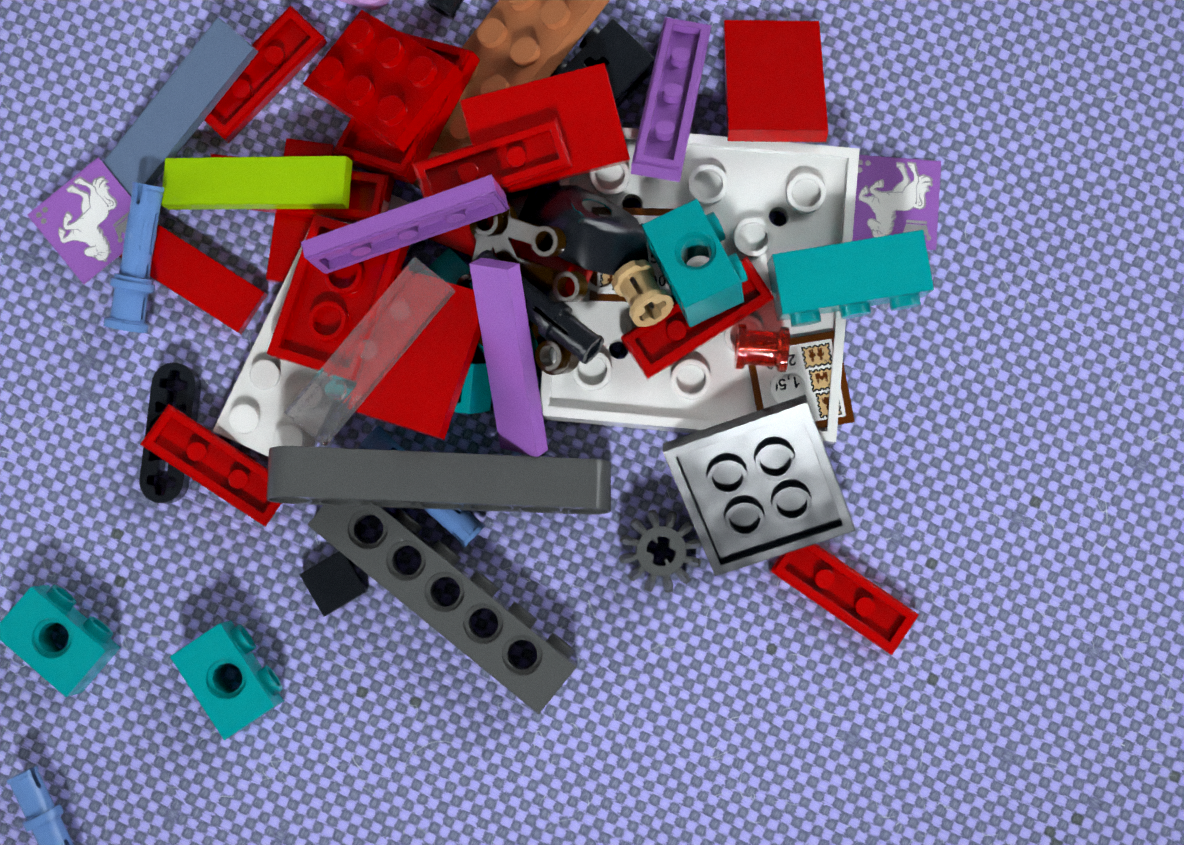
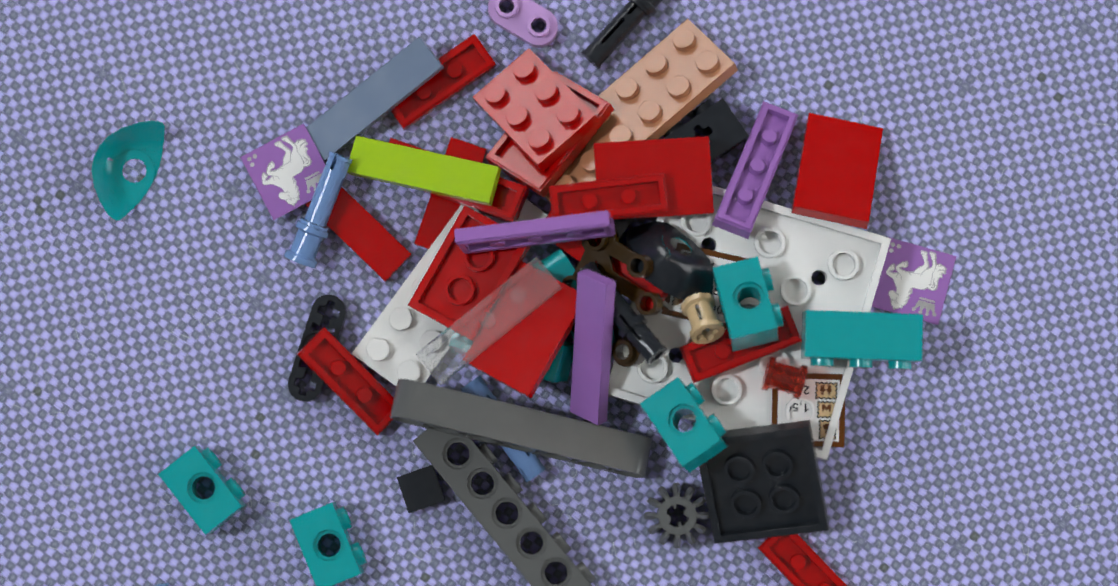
camera: 10 degrees right, 0 degrees up
none -> teal brick [640,377,728,473]

